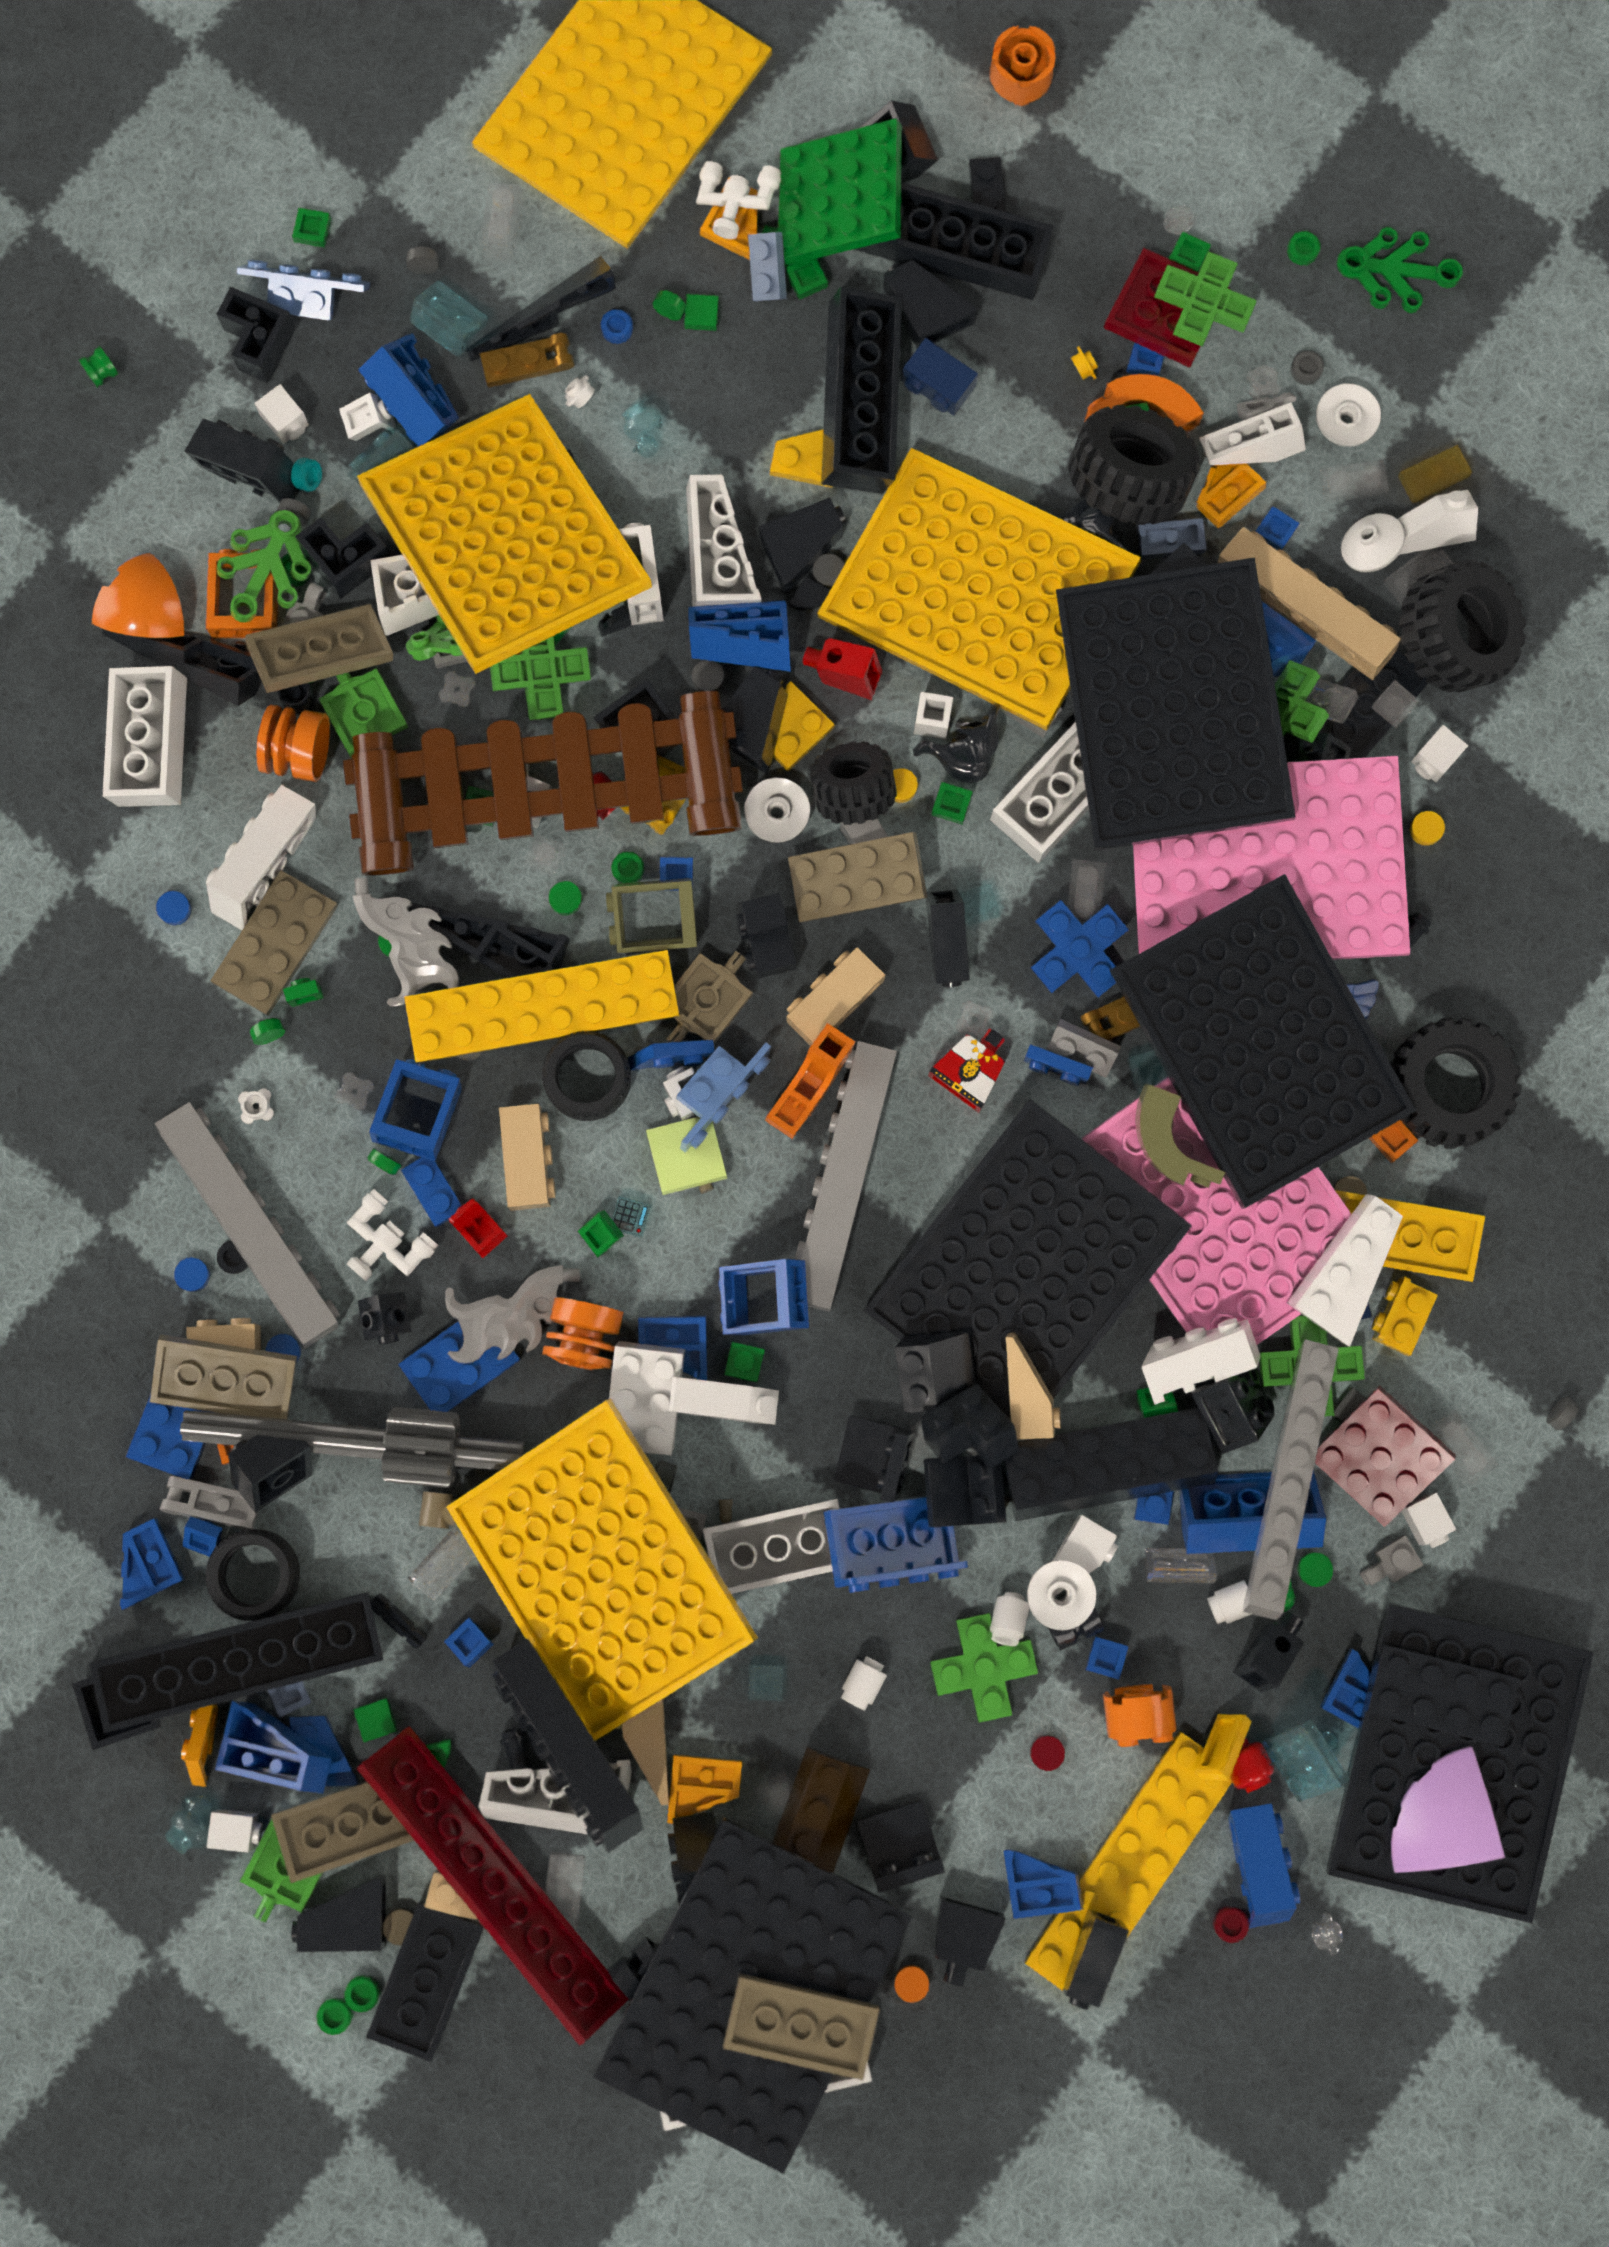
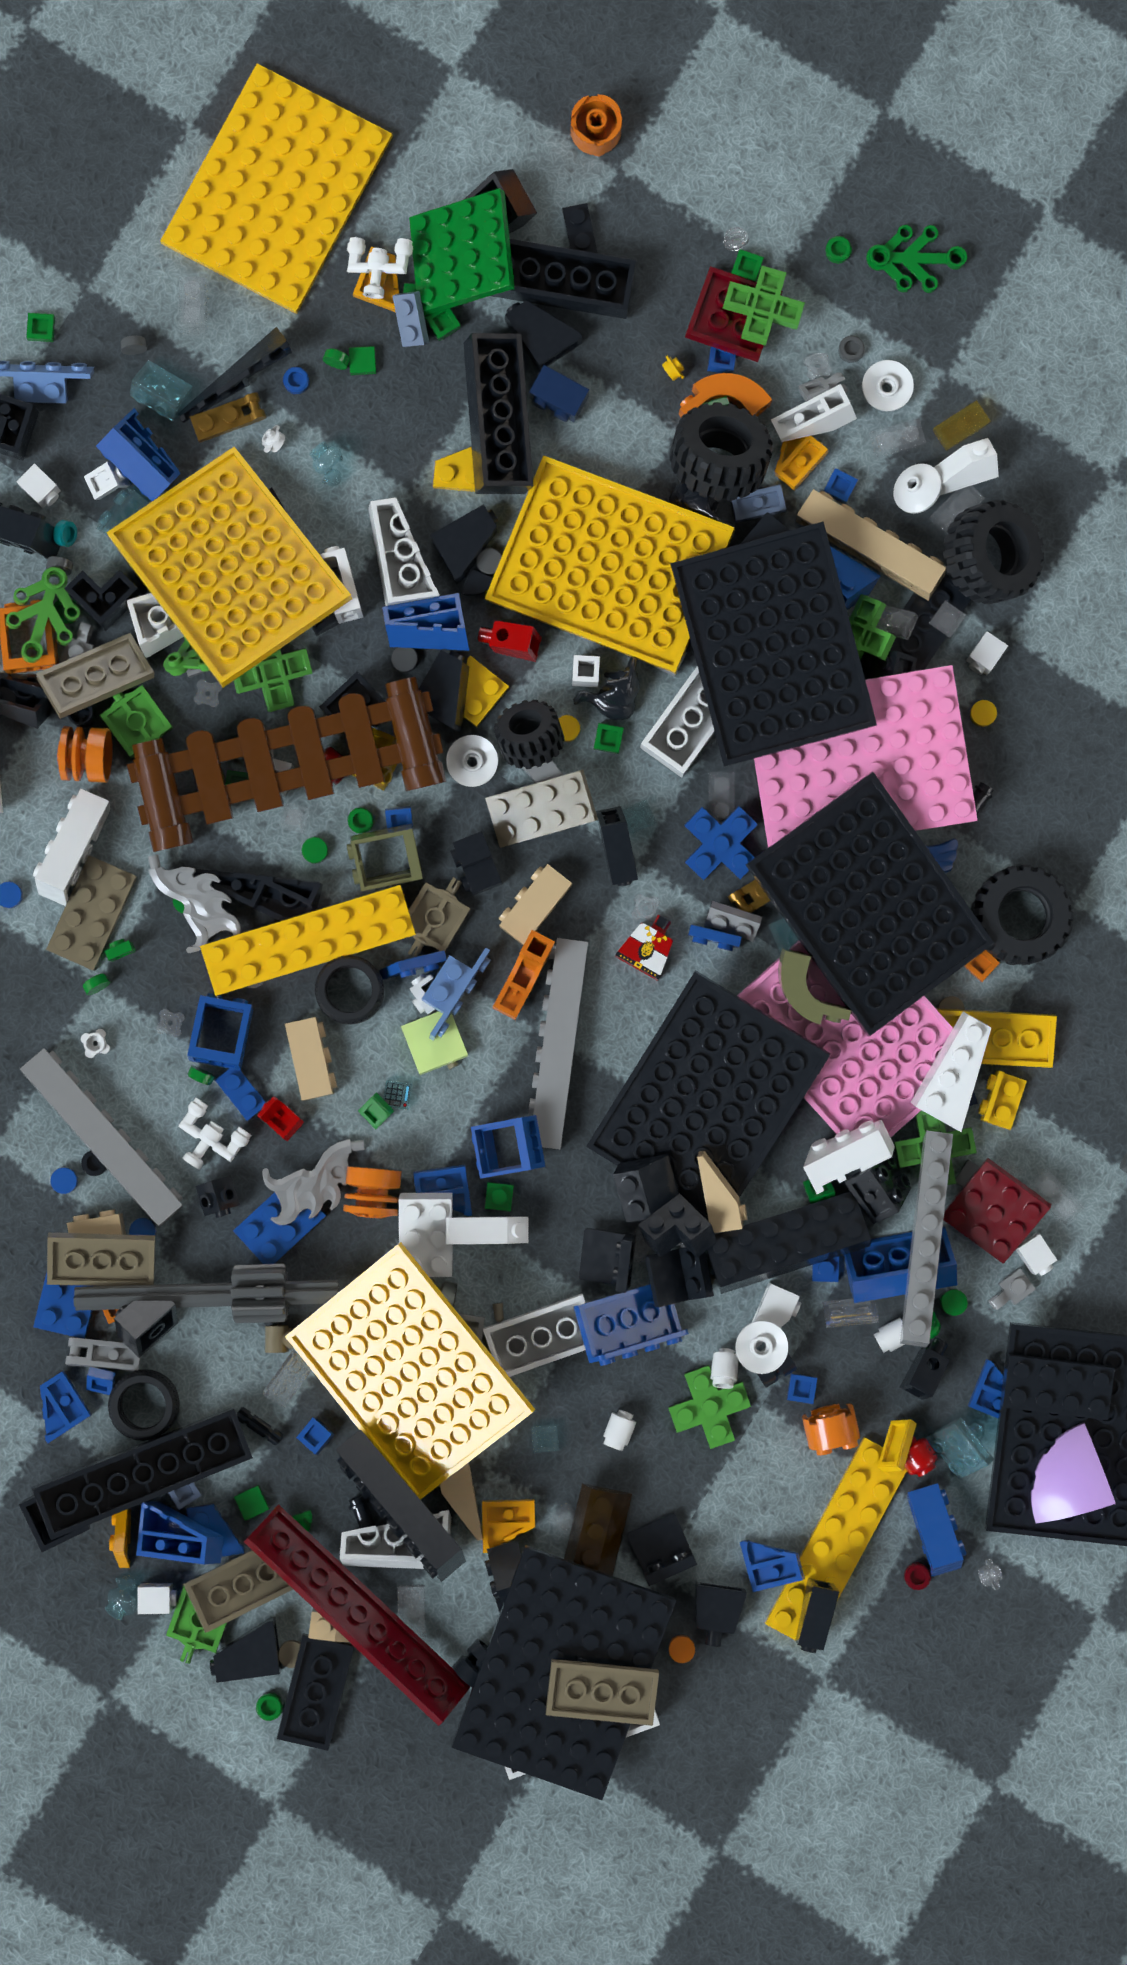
camera: 10 degrees left, 5 degrees up
green tile [316,1997,353,2035] -> none
dark red tile [1030,1735,1065,1771] -> none

